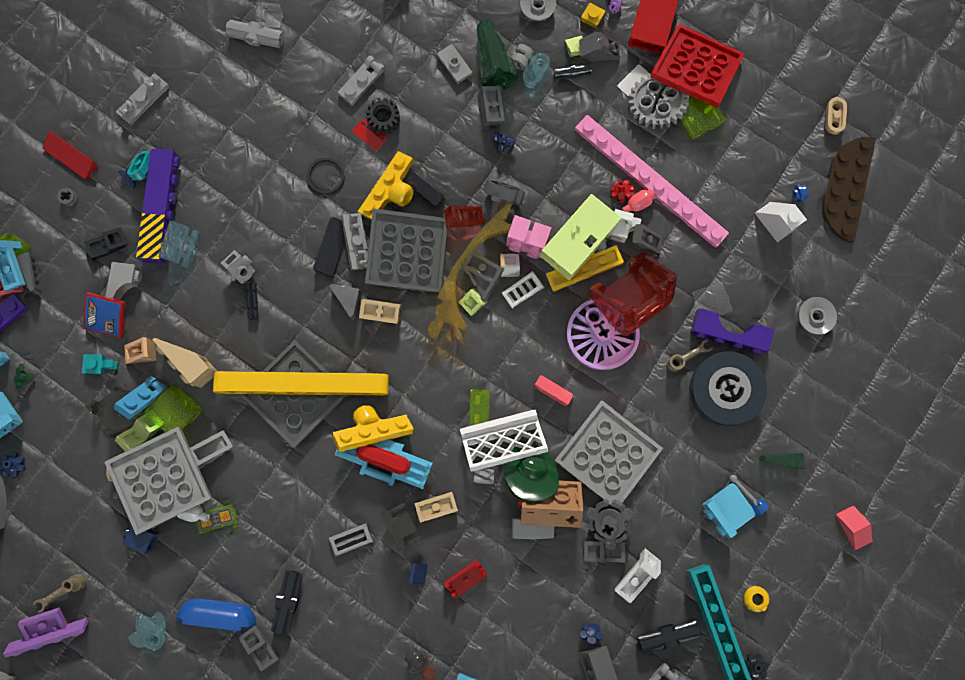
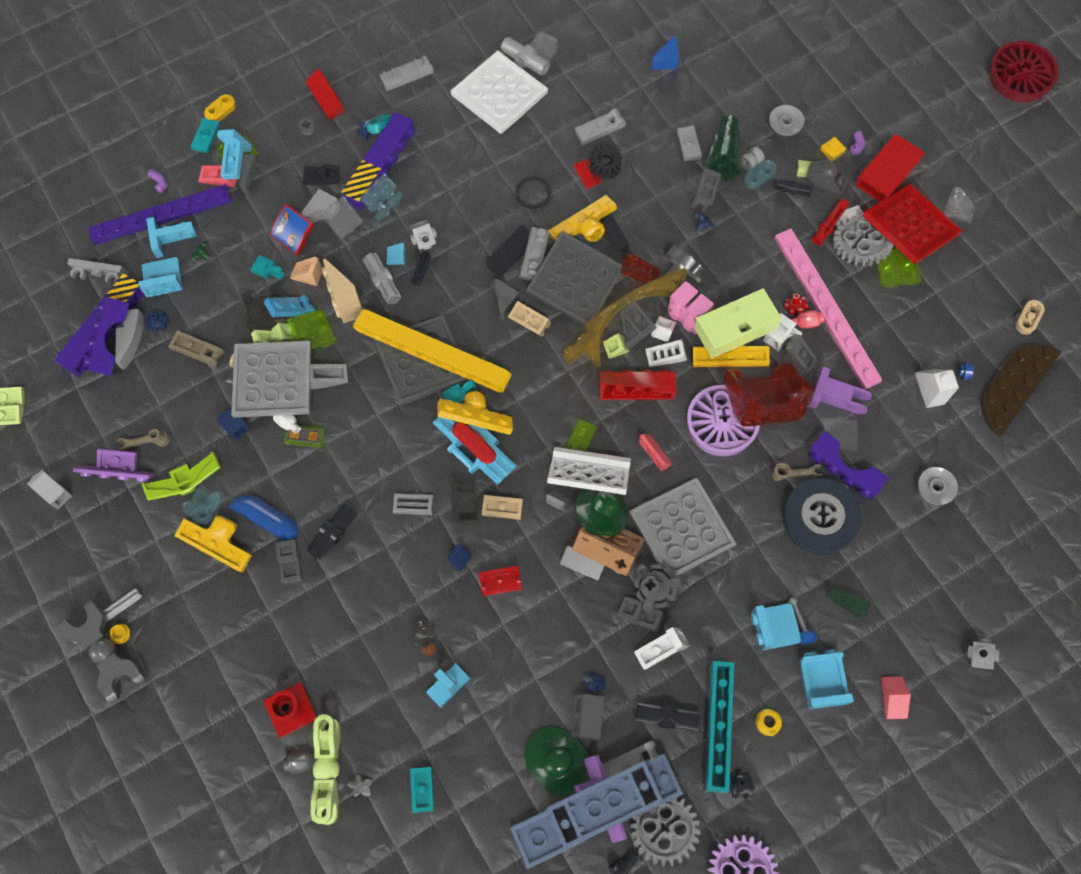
camera: 30 degrees right, 10 degrees down
none -> lime plate [141,451,221,501]
none -> dark tan plate [168,331,224,368]
none -> yellow plate [174,515,252,573]
none -> clear piece [320,196,363,240]
none -> light grey piece [362,253,401,305]
none -> medium azure slope [387,243,406,265]
none -> teal plate [442,380,477,404]
none -> white plate [451,51,548,134]
none -> red wedge [599,370,676,400]
none -> medium azure panel [799,649,854,709]
none -> medium lavender piece [809,367,872,414]
none -> red pin [812,199,849,246]
none -> clear slope [944,187,976,223]
none -> light grey brick [968,638,999,670]

